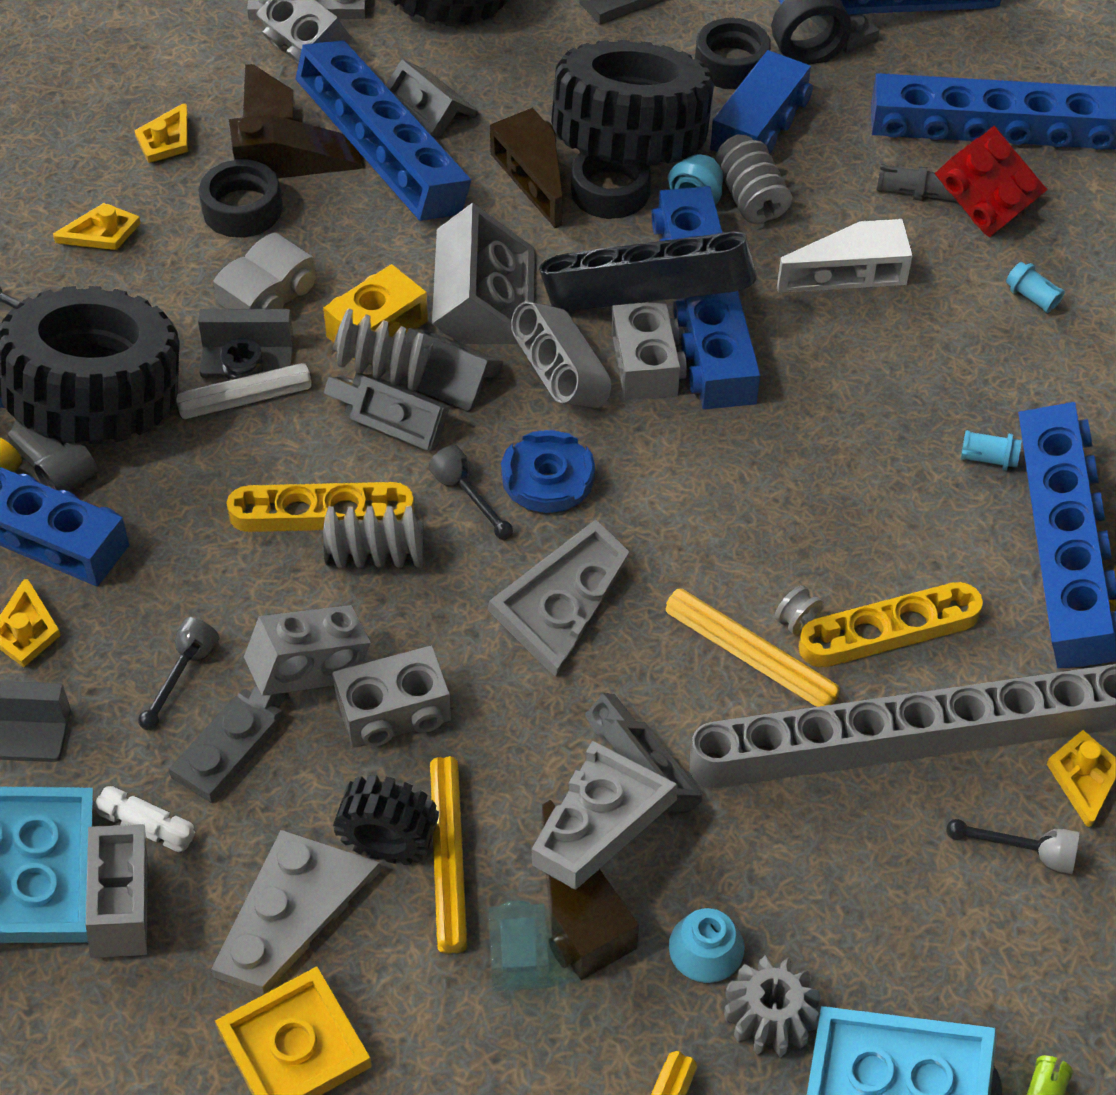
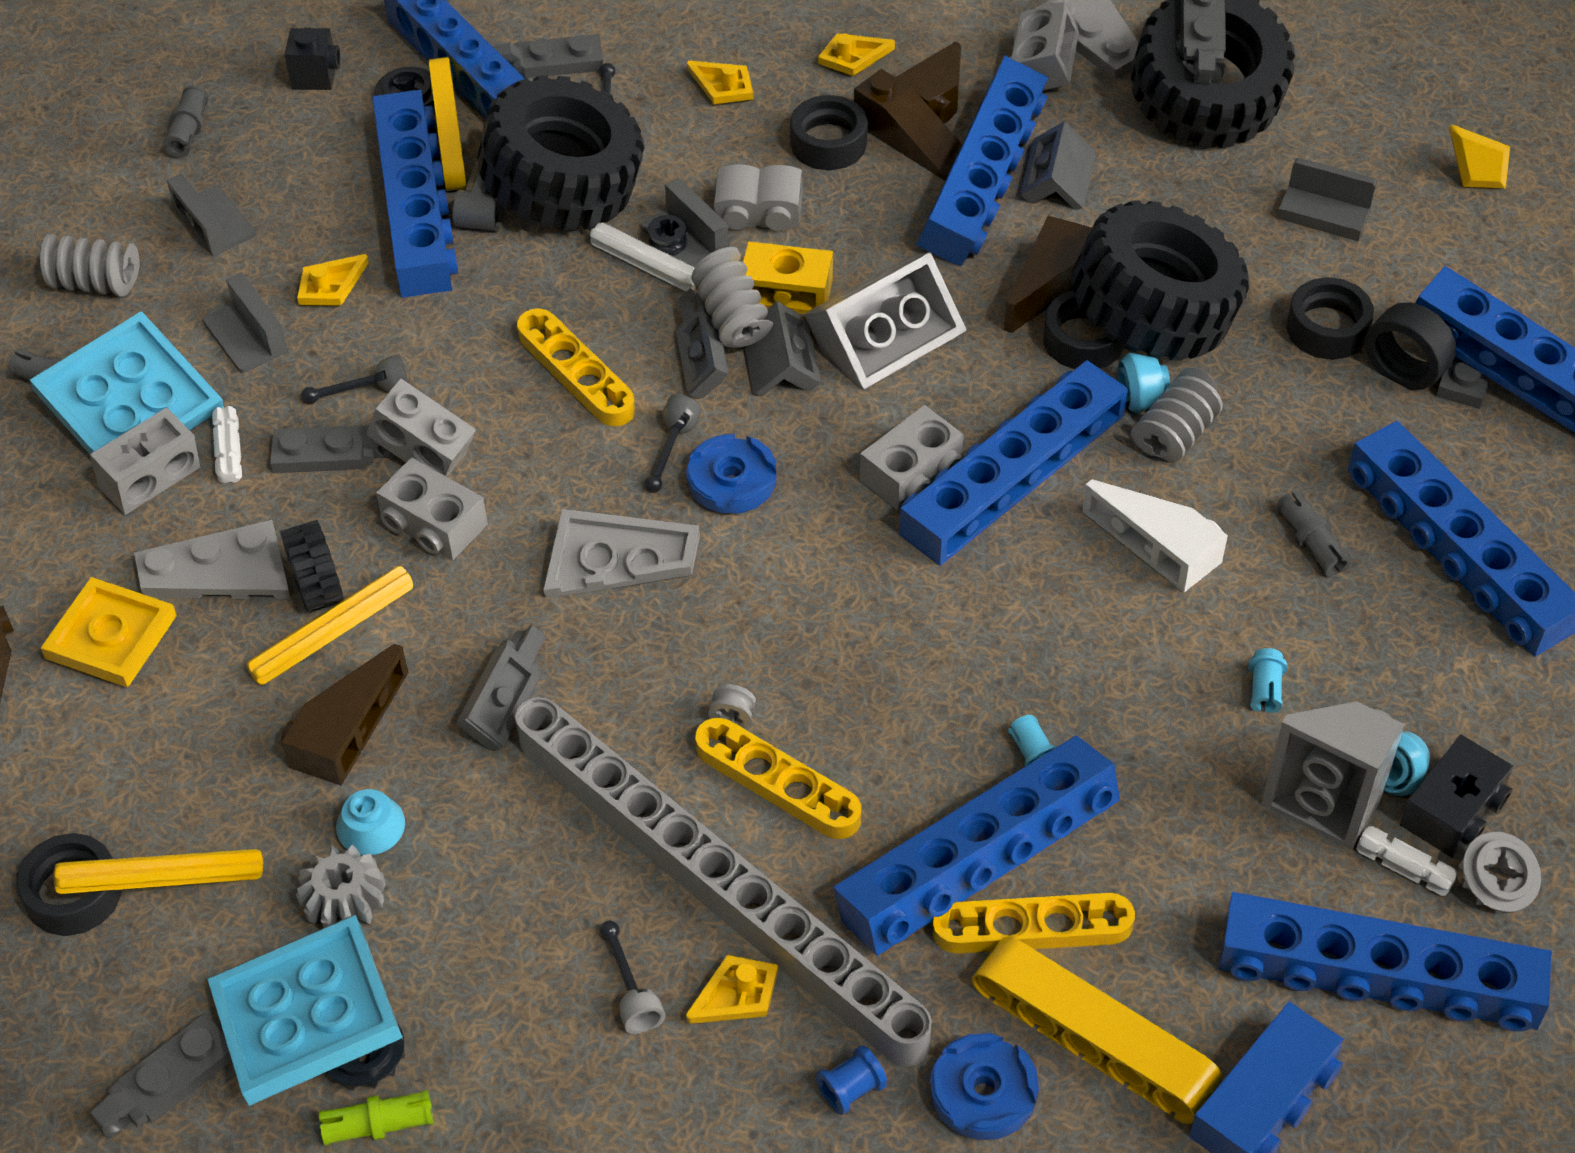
camera: 55 degrees right, 0 degrees up
light grey piece [323,506,424,568] -> none
clear light blue brick [488,900,549,992] -> none
light grey beam [511,301,611,409] -> none
light grey wing [532,741,677,890] -> none
black beam [539,232,757,312] -> none
yellow axle [666,588,840,707] -> none
blue brick [710,50,813,154] -> none
red plate [934,126,1048,237] -> none

